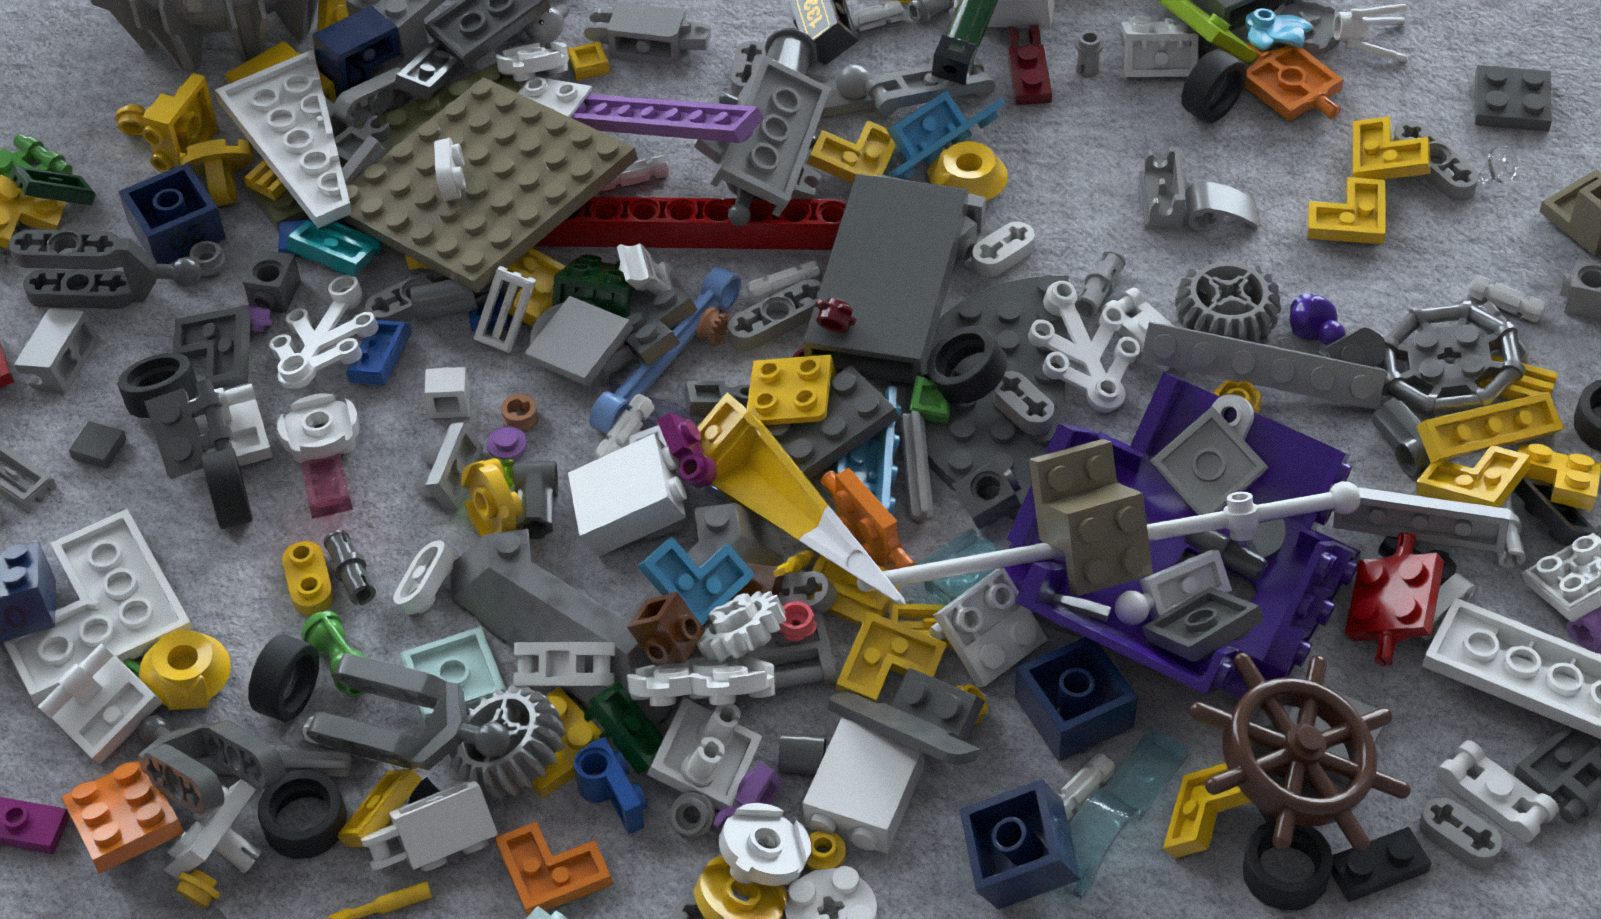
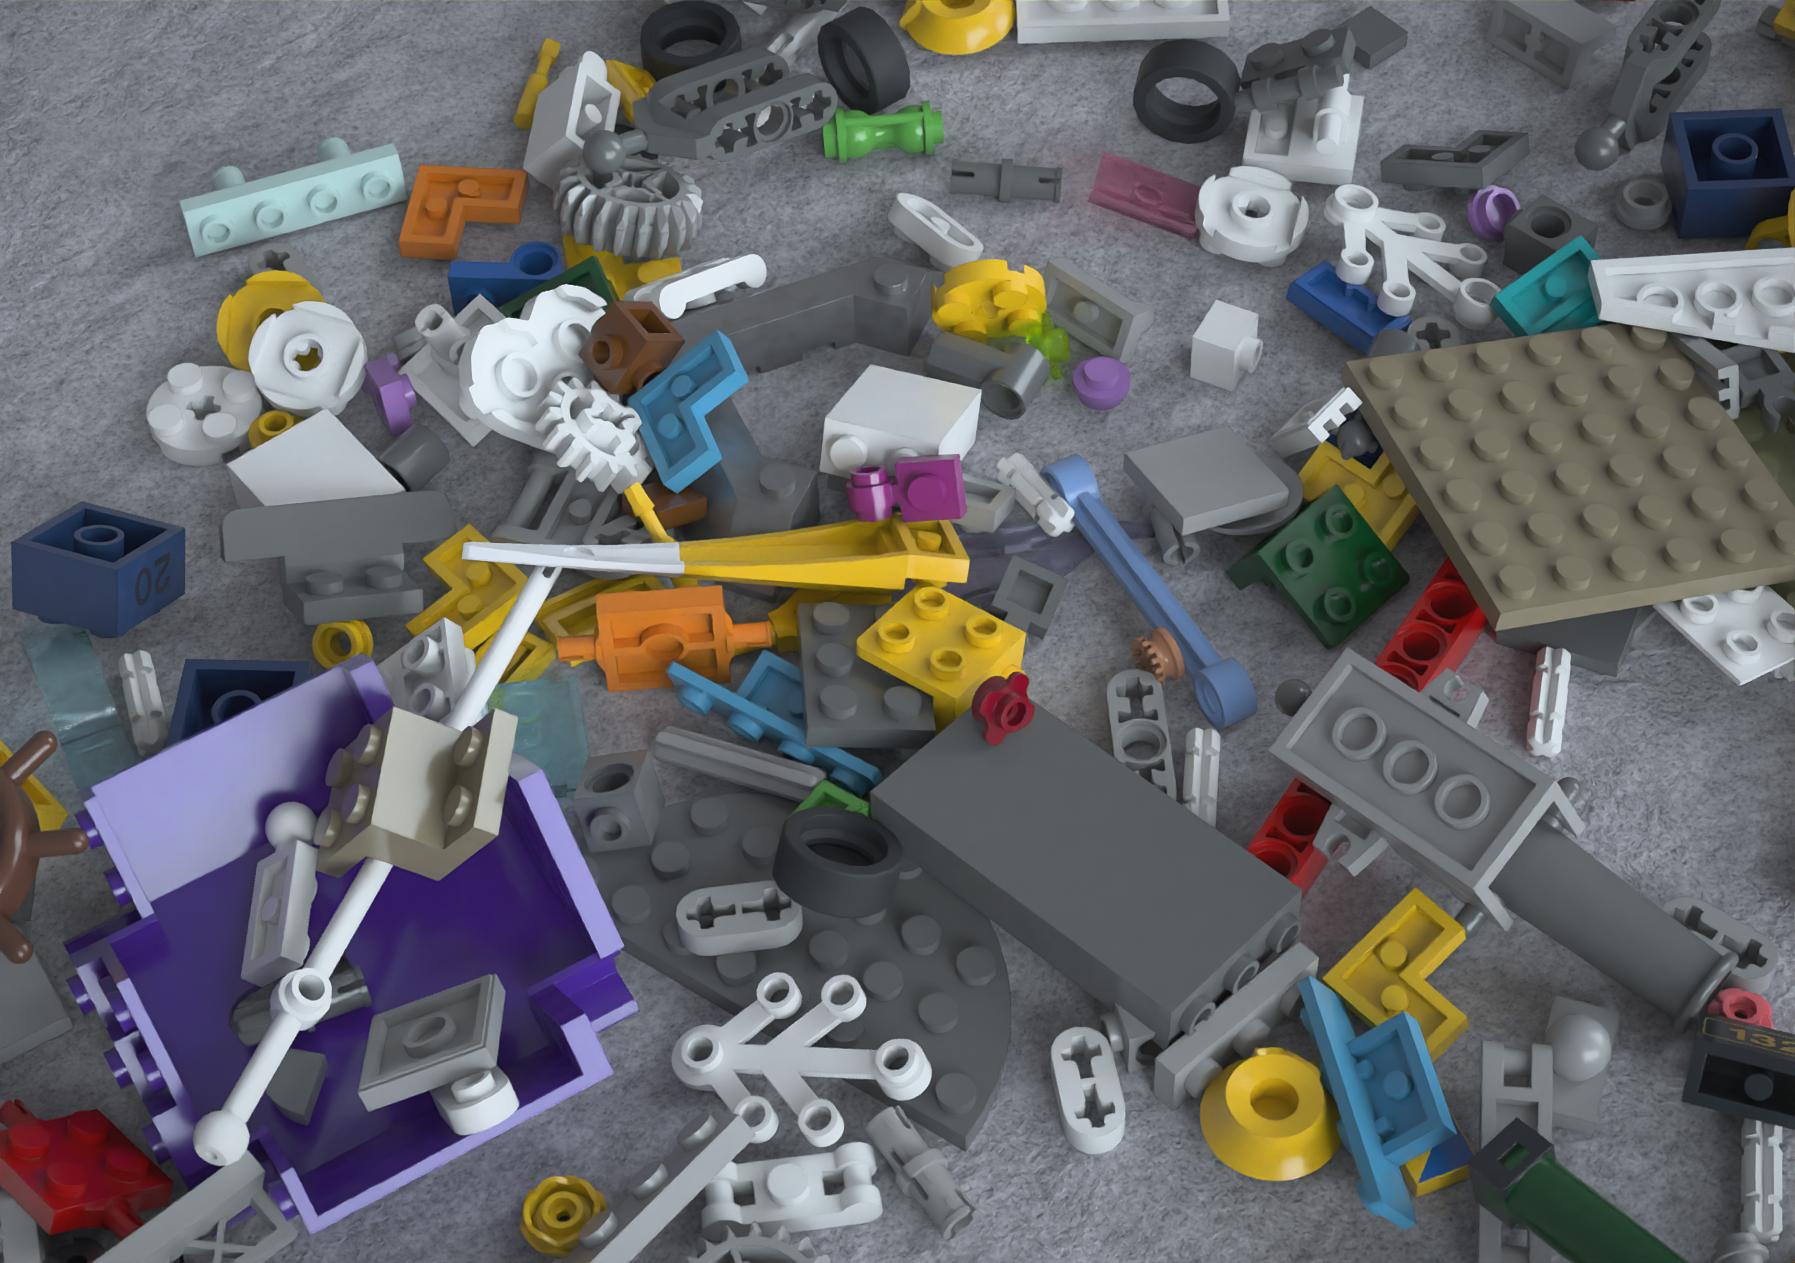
camera: 120 degrees right, 0 degrees up
black tyre [117,353,198,418] -> none
yellow plate [282,541,334,616] -> none
light aqua tile [400,626,506,726] -> none
white plate [434,138,466,201] -> none
nougat bush [501,394,538,432] -> none
medium lavender plate [571,94,764,143] -> none
white piece [617,243,674,297] -> none
dark grey plate [624,287,698,366] -> none
coral plate [777,601,817,642] -> none
dark grey plate [1142,587,1264,662] -> none

